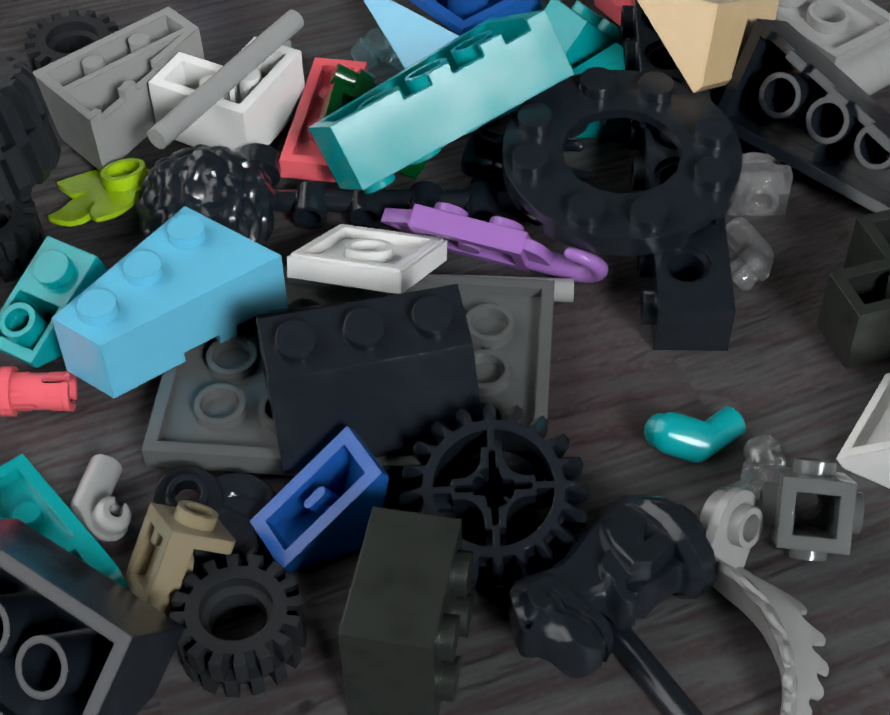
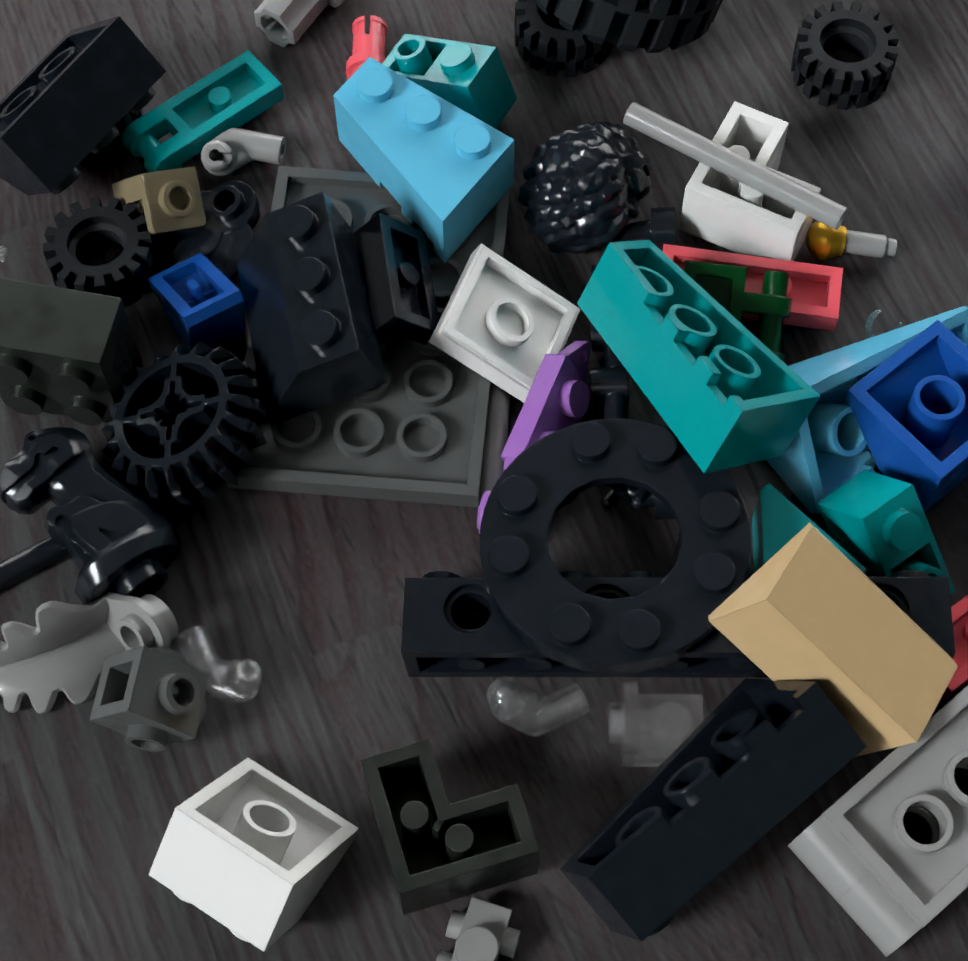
camera: 90 degrees right, 15 degrees up
light grey wedge [33,6,205,171] -> none
lime plate [47,158,151,227] -> none
teal arm [644,406,746,463] -> none

